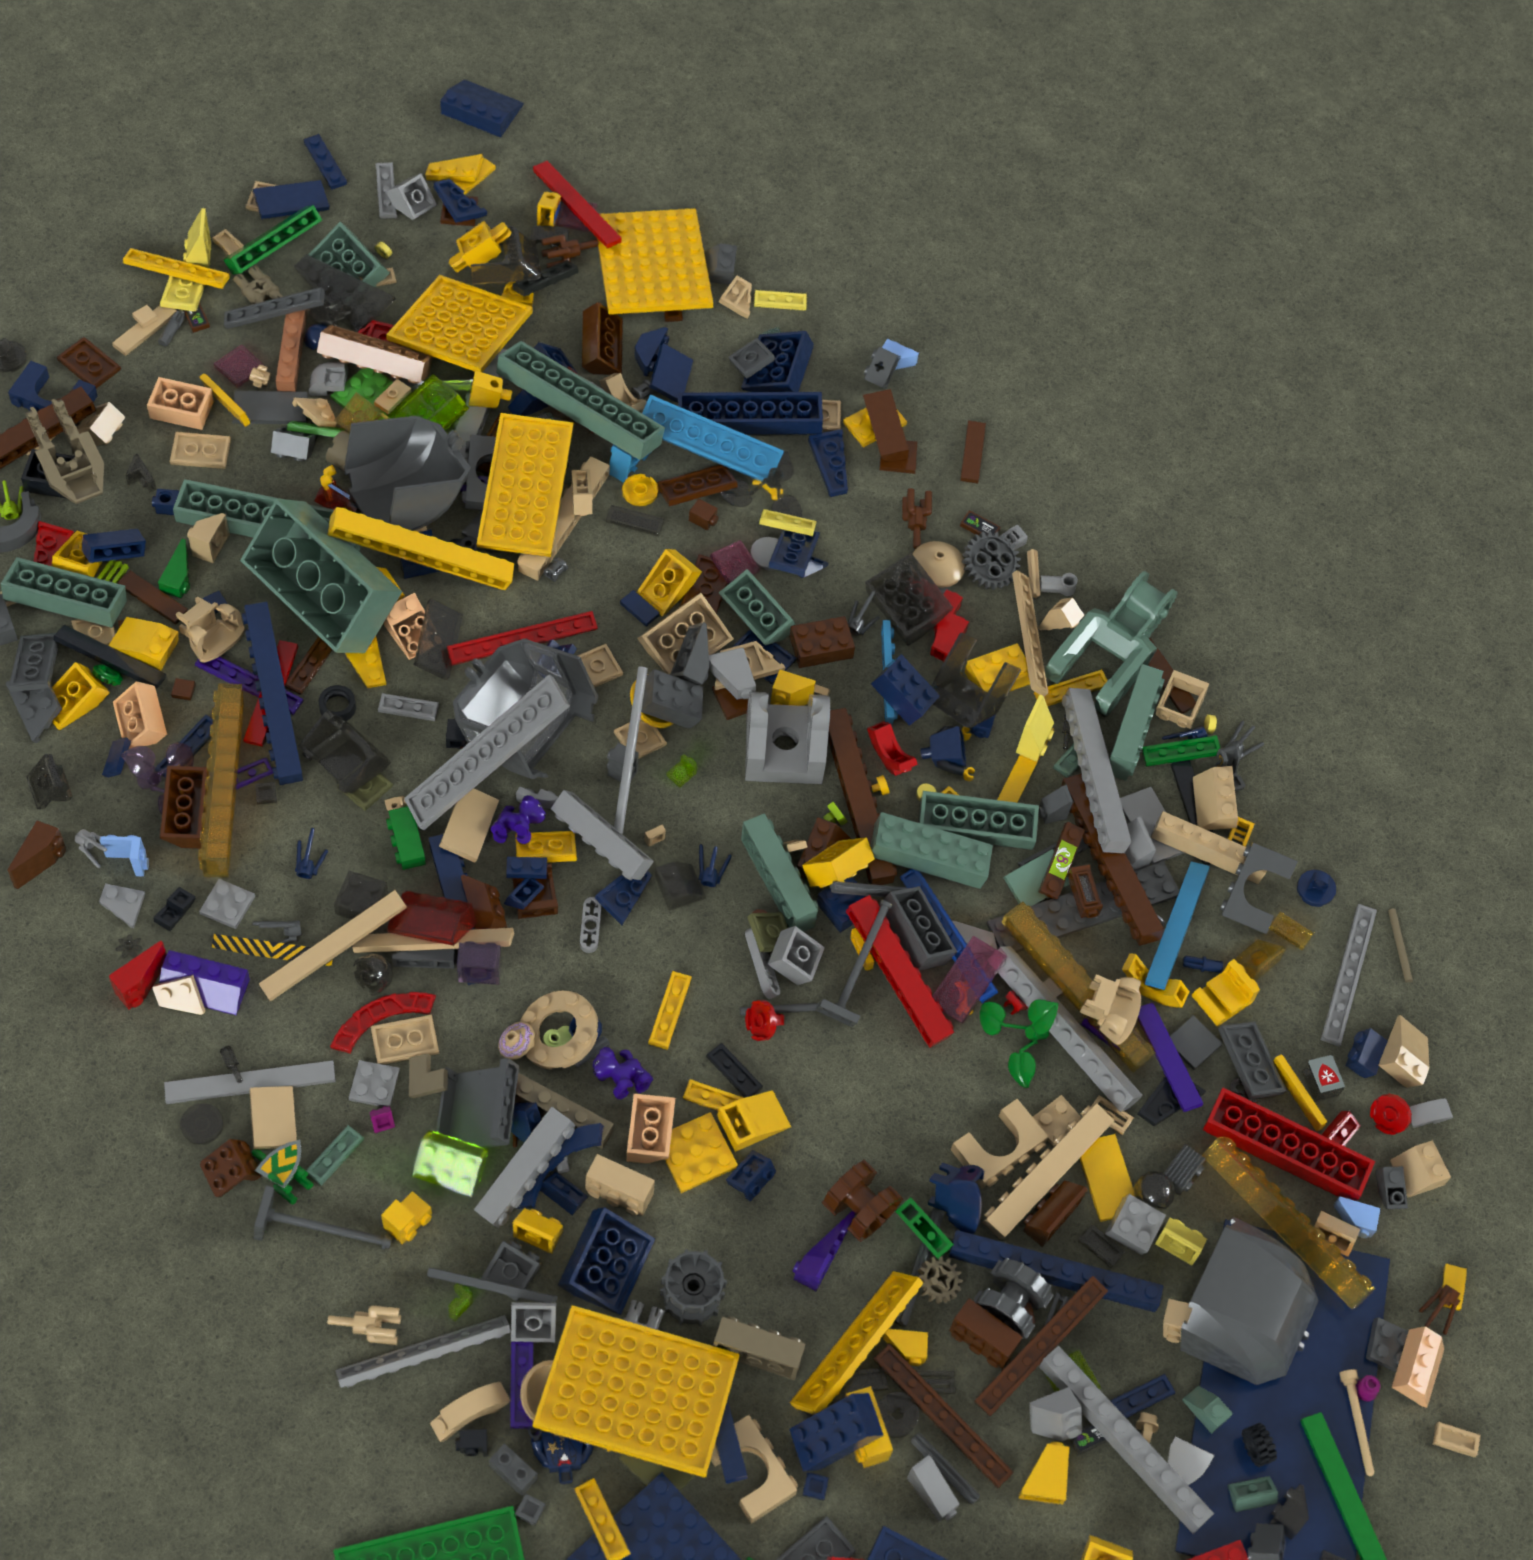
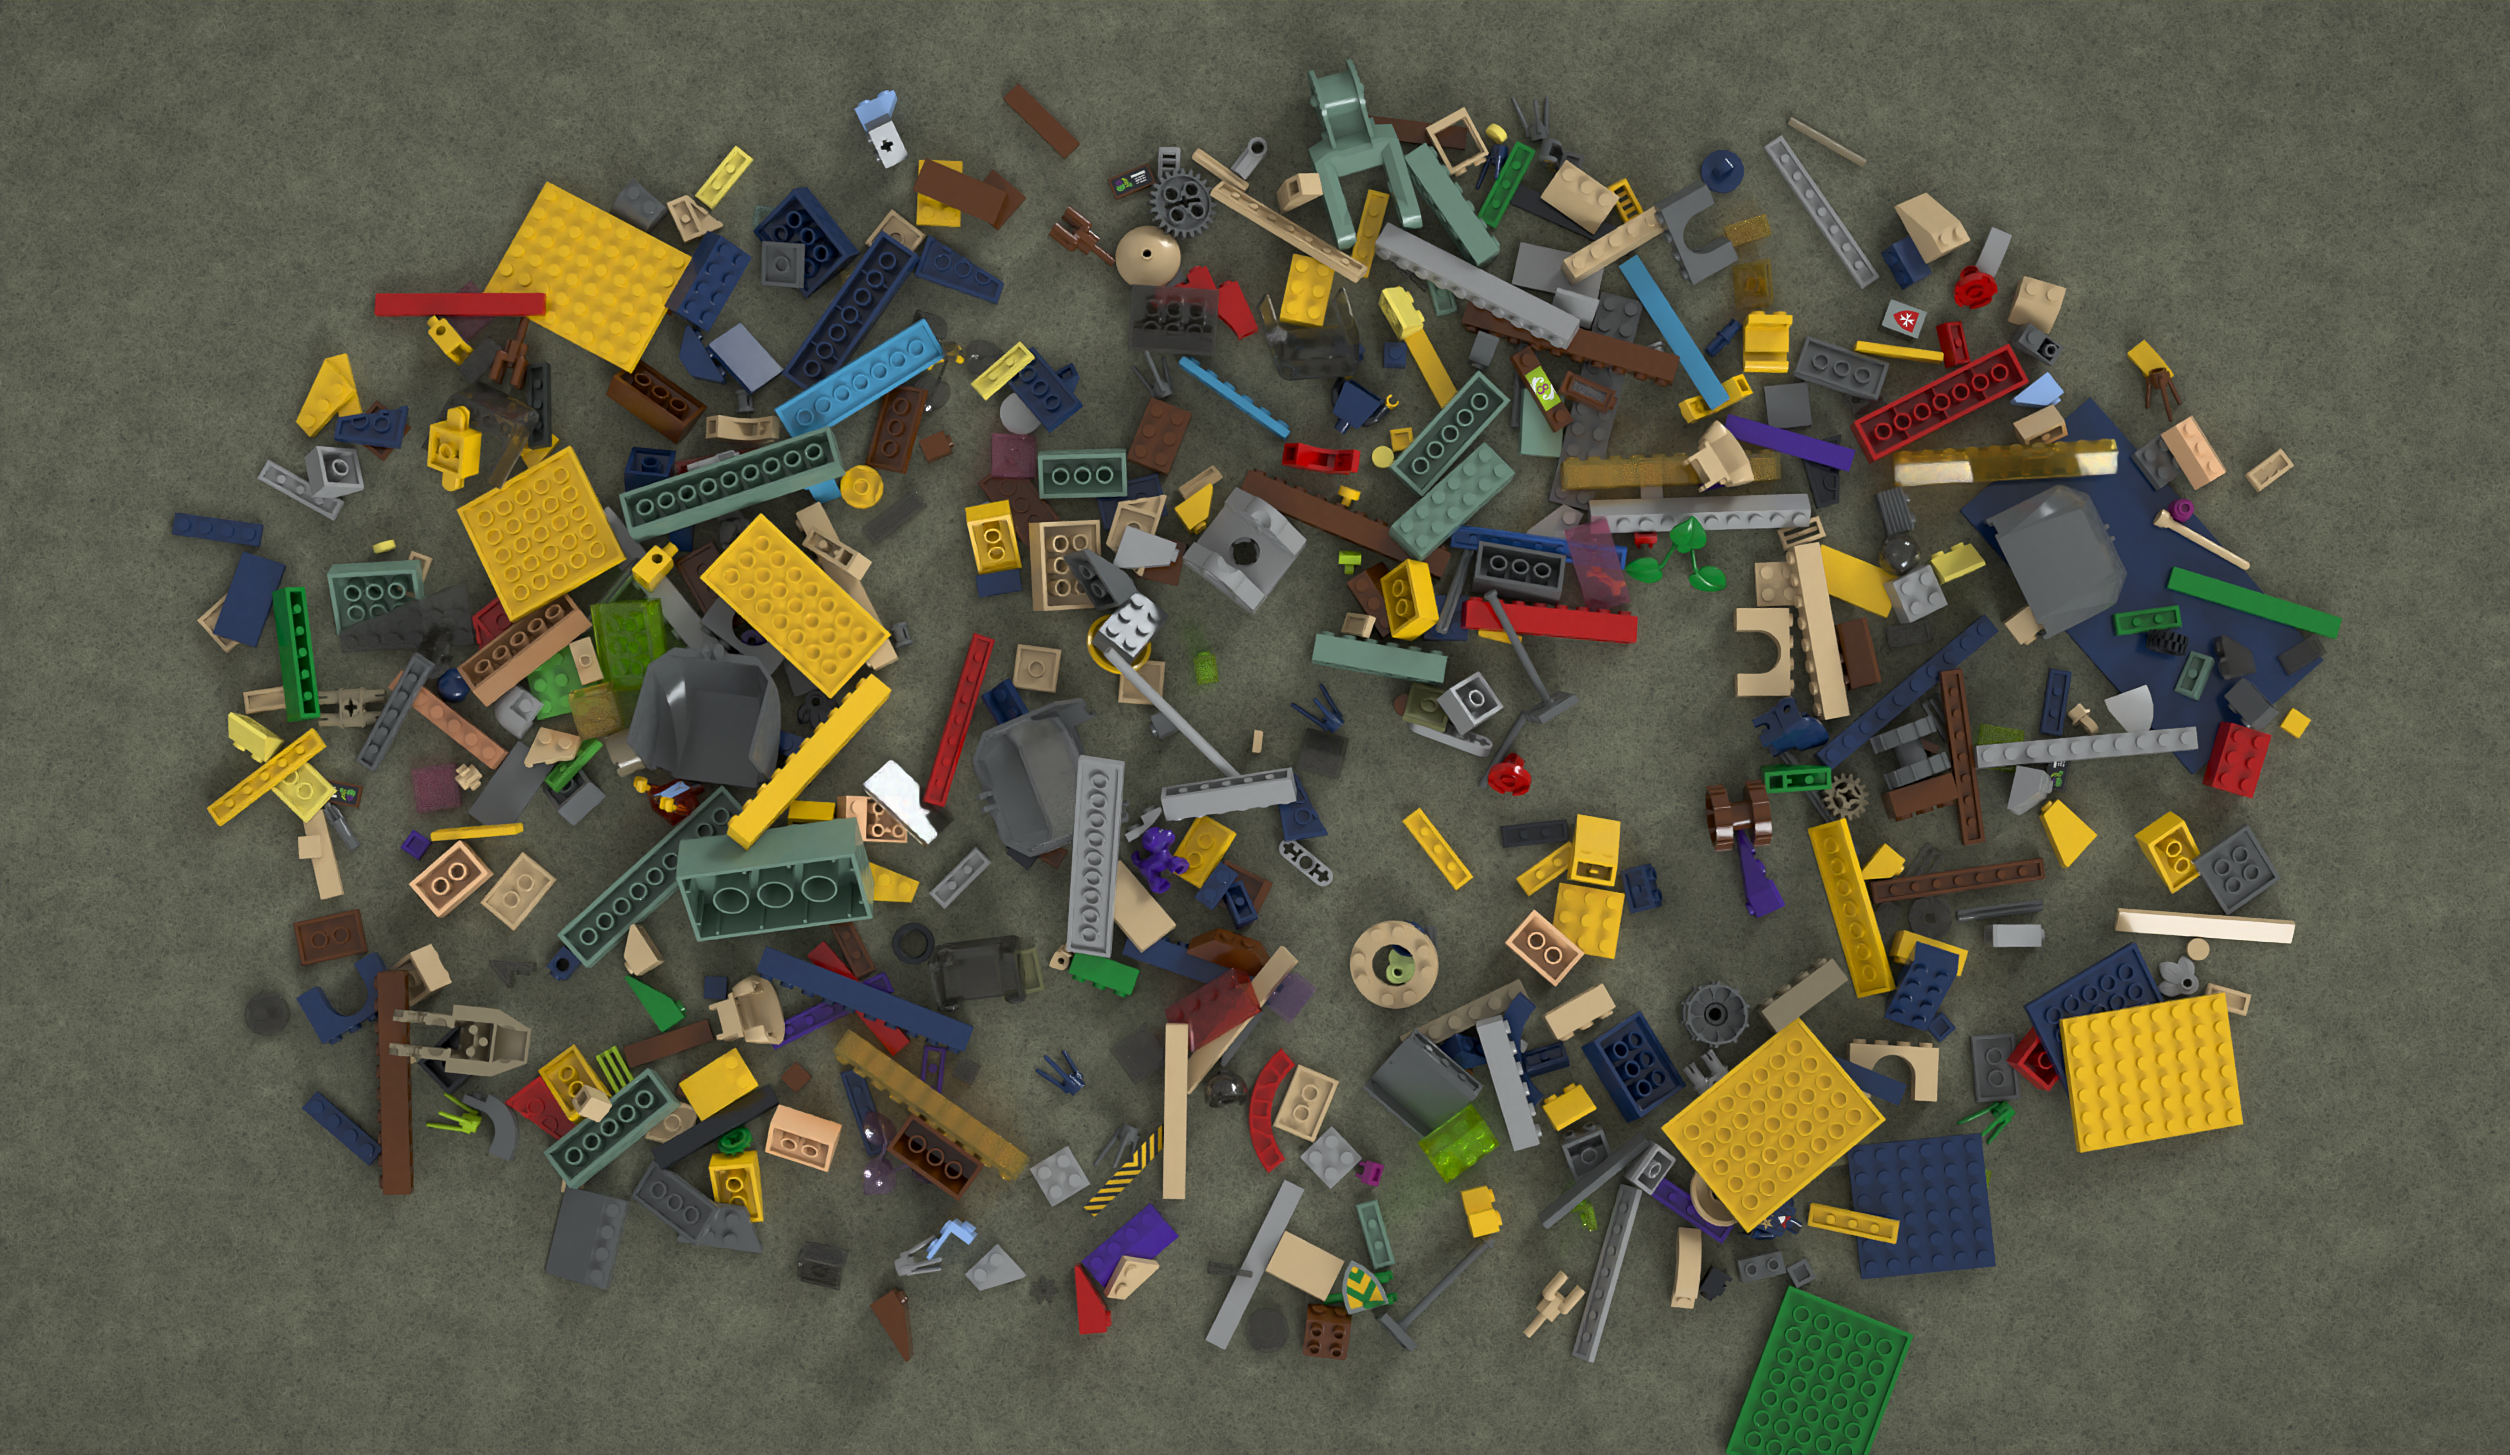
camera: 50 degrees left, 25 degrees up
dark blue brick [82,528,146,563] -> none
dark blue tile [102,738,131,778] -> none
black slope [154,887,196,931] -> none
dark tan tile [409,1053,448,1098] -> none
dark blue slope [440,79,524,137] -> none
dish [498,1021,535,1060] -> none
dark purple animal [593,1047,653,1100] -> none
dark blue brick [871,654,940,726] -> none
sand green slope [1182,1386,1233,1434] -> none
none -> dark purple tile [400,830,432,861]
none -> tan brick [572,1084,612,1122]
none -> dark blue brick [664,231,752,332]
none -> dark blue brick [1383,342,1407,369]
none -> green tile [2112,605,2182,636]

